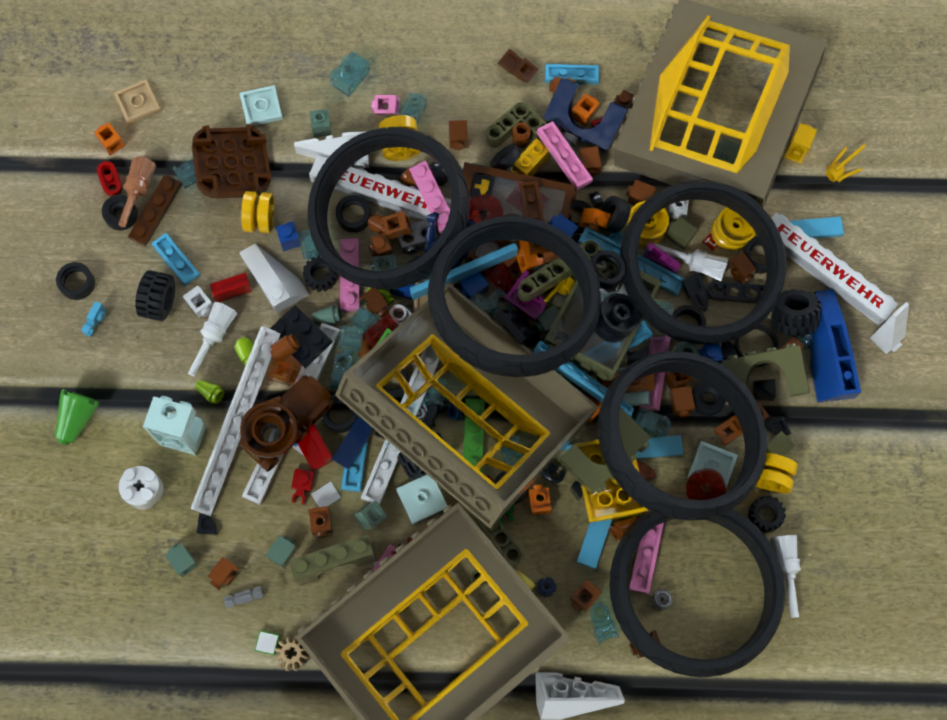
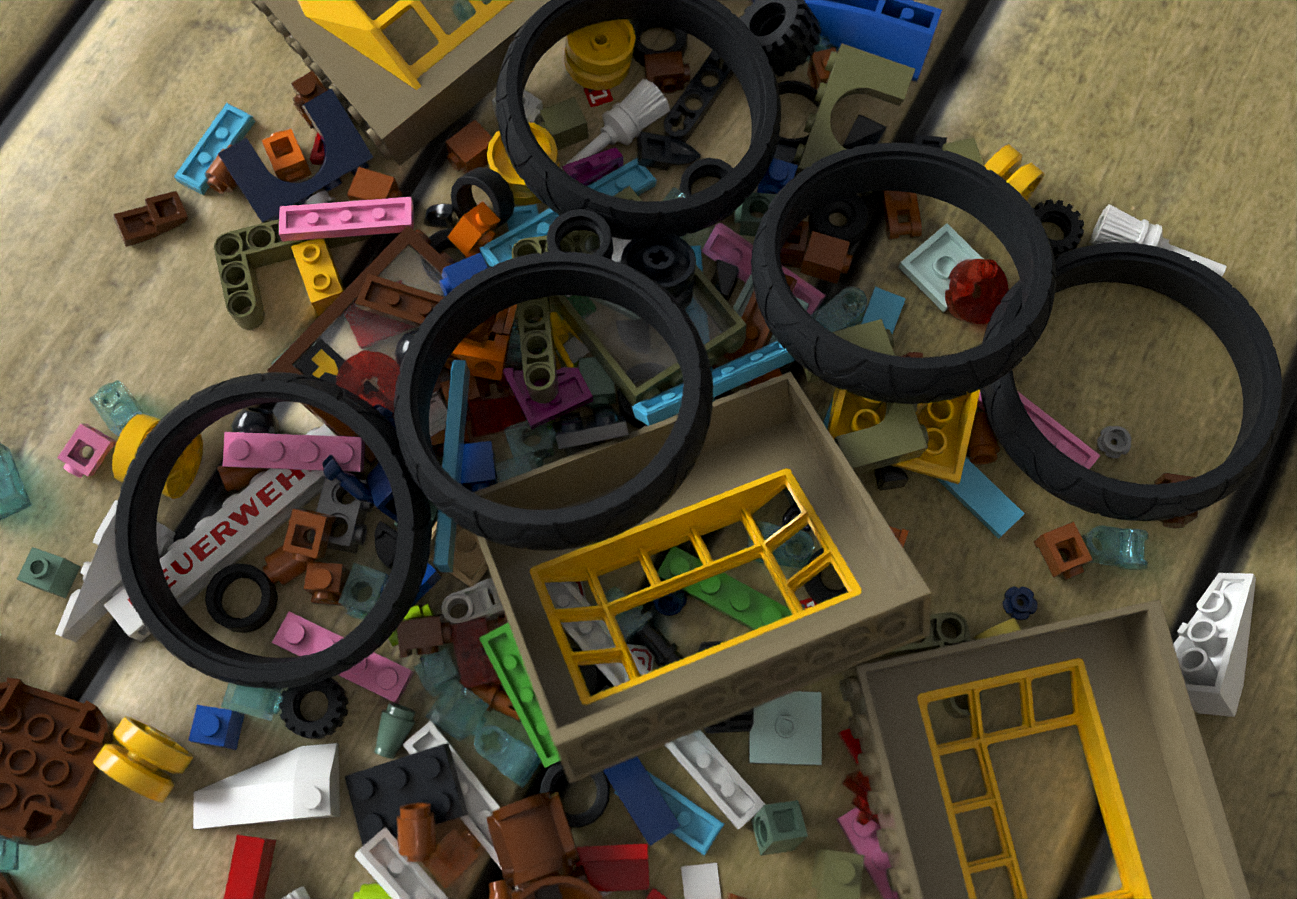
camera: 60 degrees left, 0 degrees up
dark orange brick [449,120,468,150] -> none
black tyre [490,144,521,170] -> none
dark orange brick [512,123,531,147] -> none

